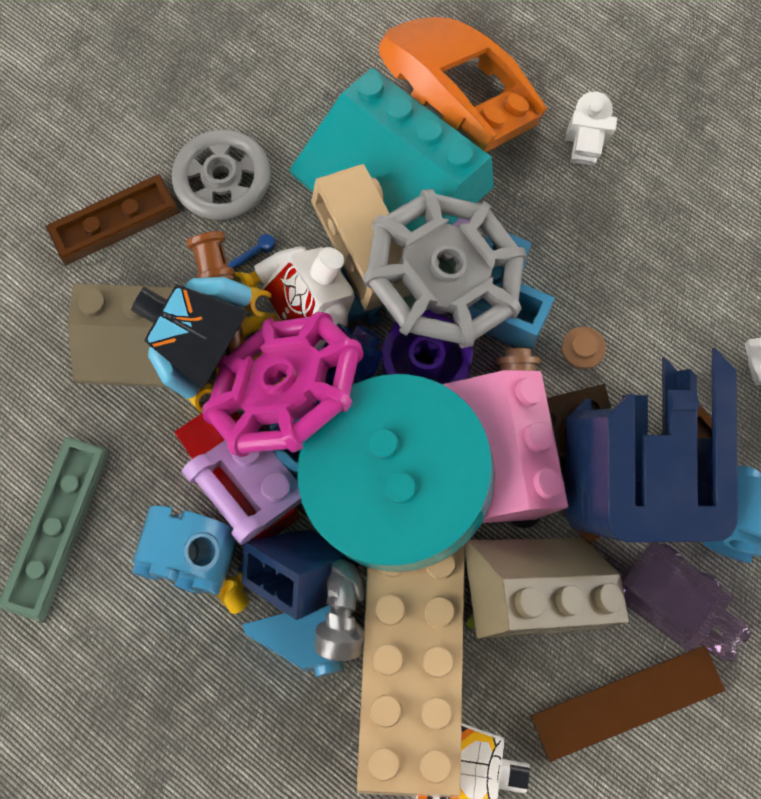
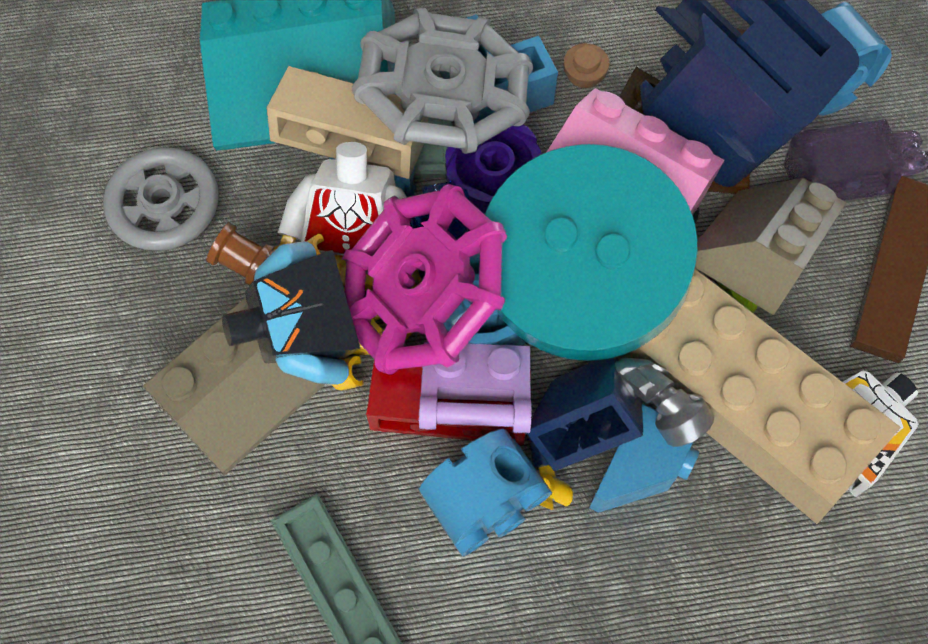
camera: 50 degrees left, 5 degrees down
reddish brown tile [45,174,179,266] -> none
blue hinge [228,234,275,270] -> none
medium nougat plate [496,348,540,371] -> none

